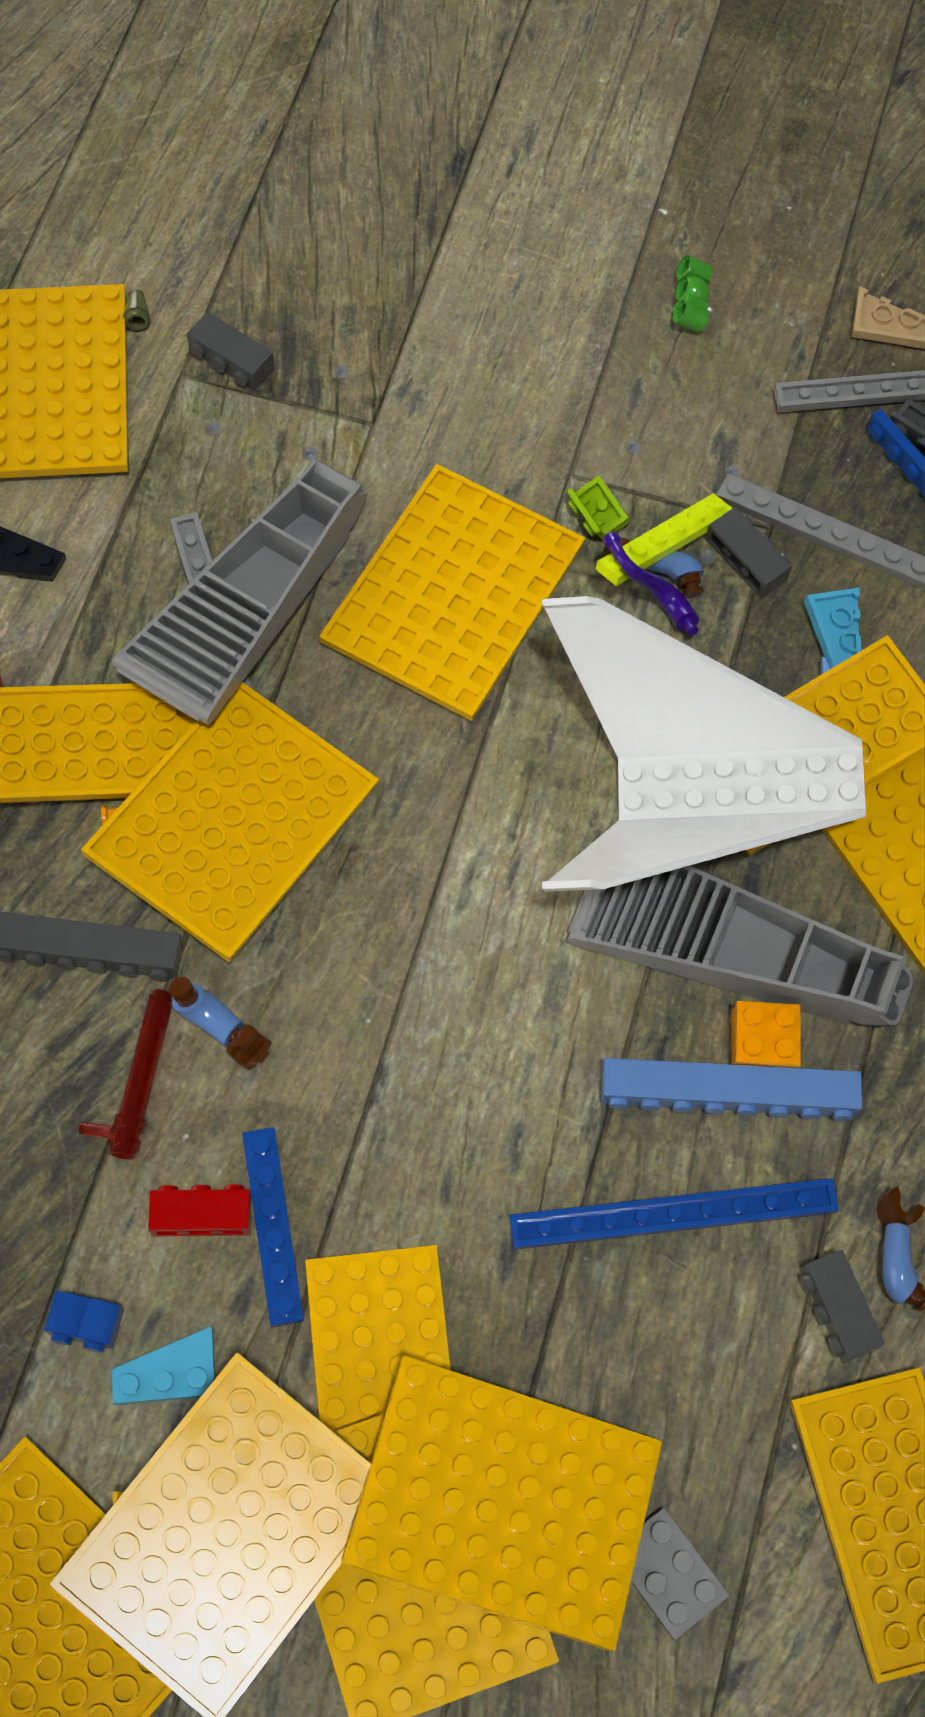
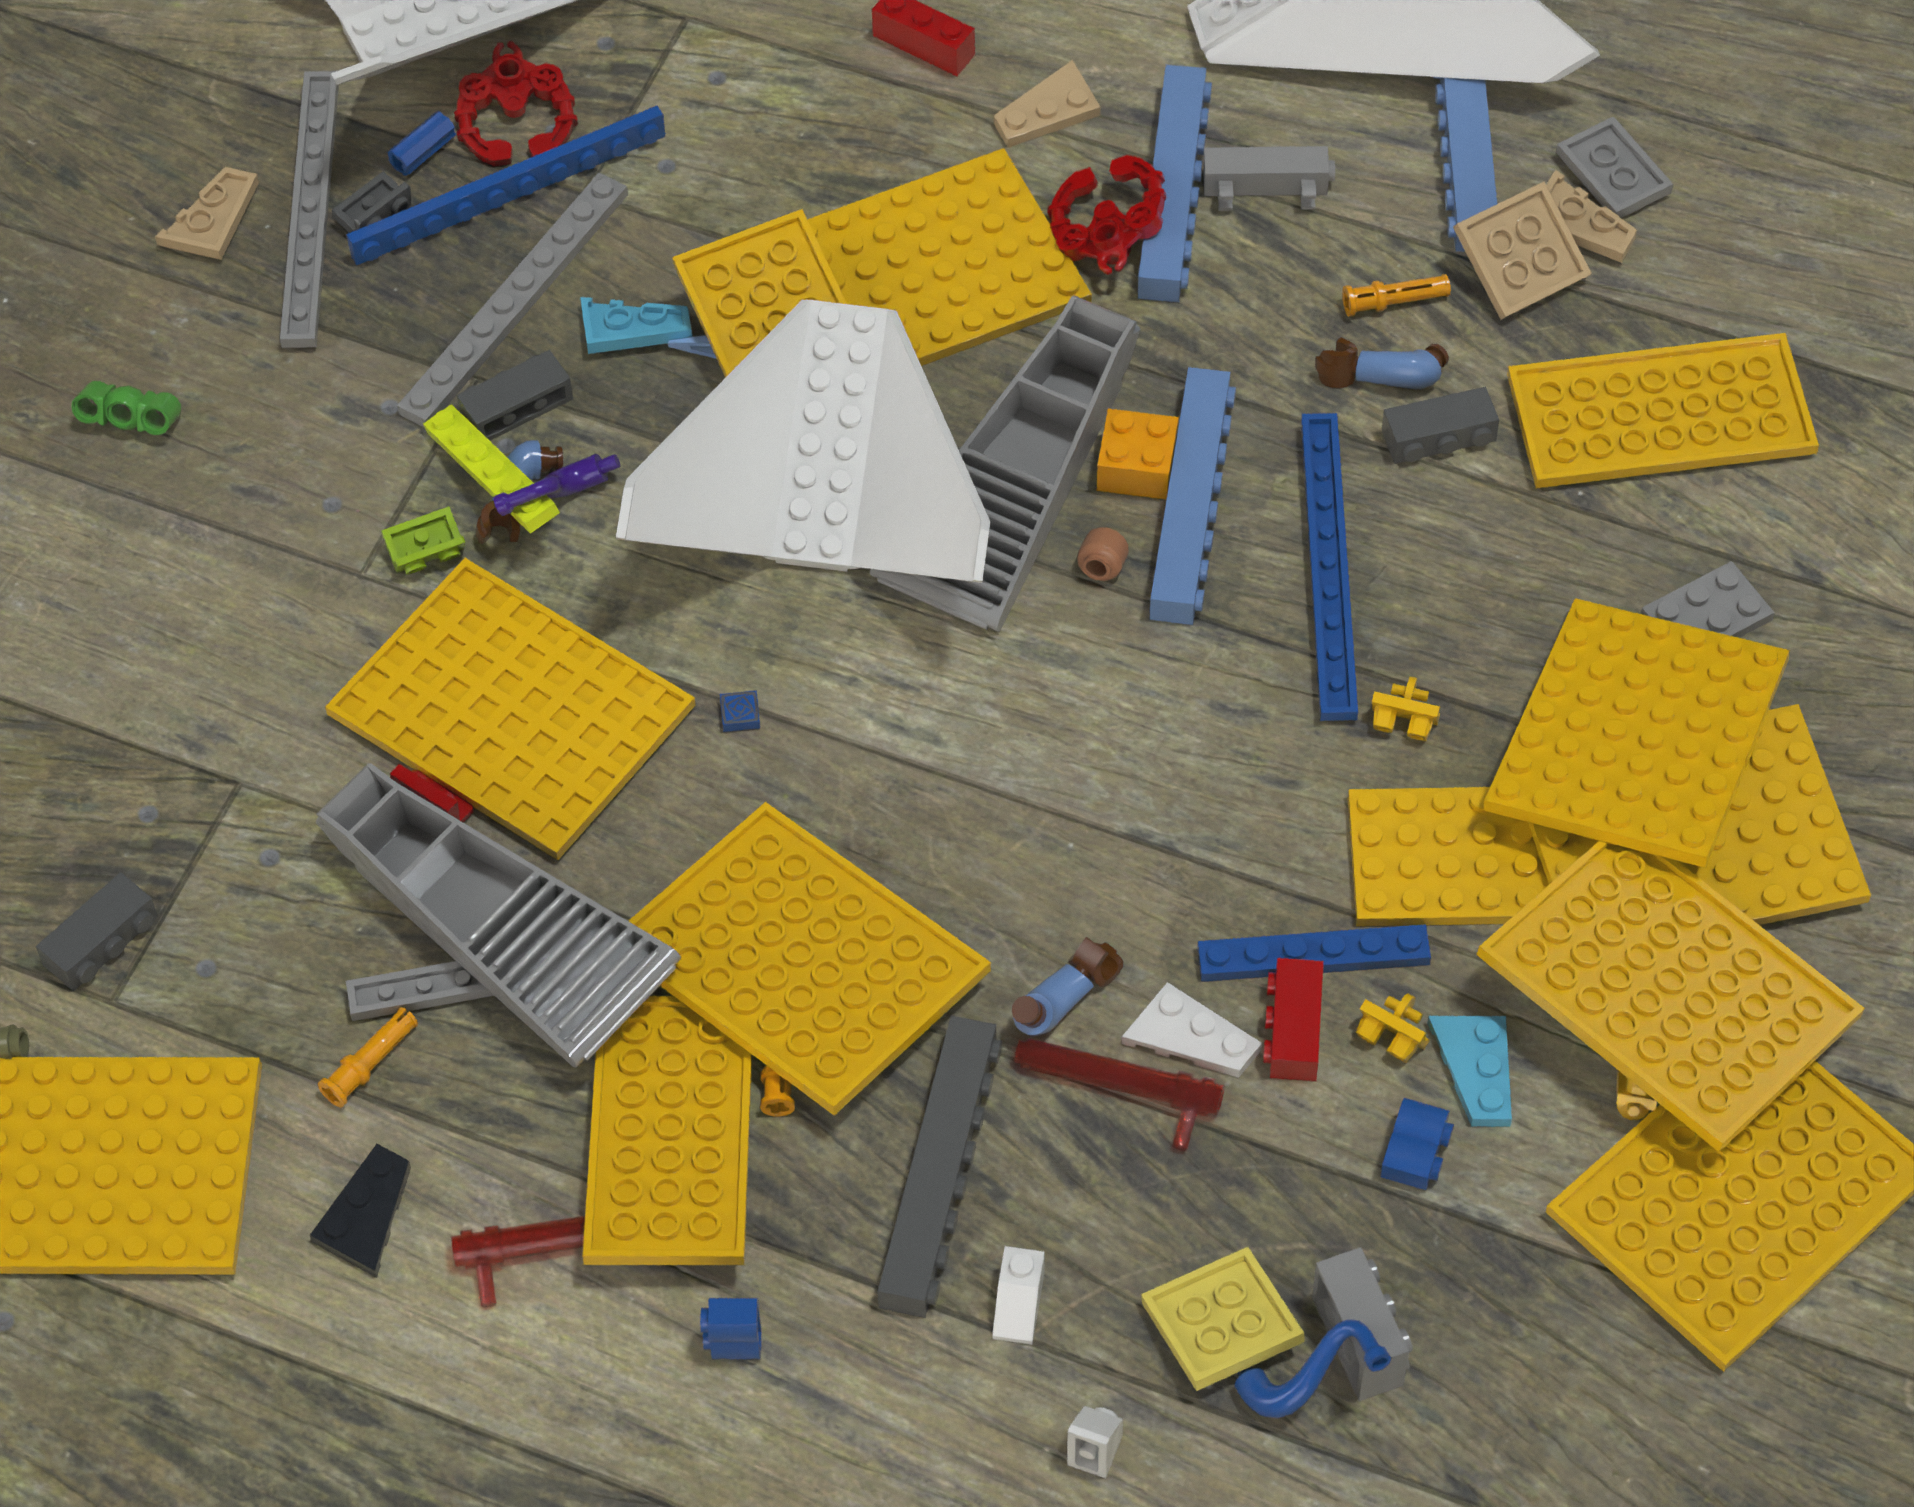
camera: 80 degrees left, 10 degrees down
none -> light orange pin [317,1007,418,1108]
none -> red bracket [390,764,473,823]
none -> blue tile [720,690,760,732]
none -> nougat head [1077,527,1129,581]
none -> white wing [1122,982,1262,1078]
none -> yellow hips [1356,993,1430,1063]
none -> yellow hips [1372,676,1440,741]

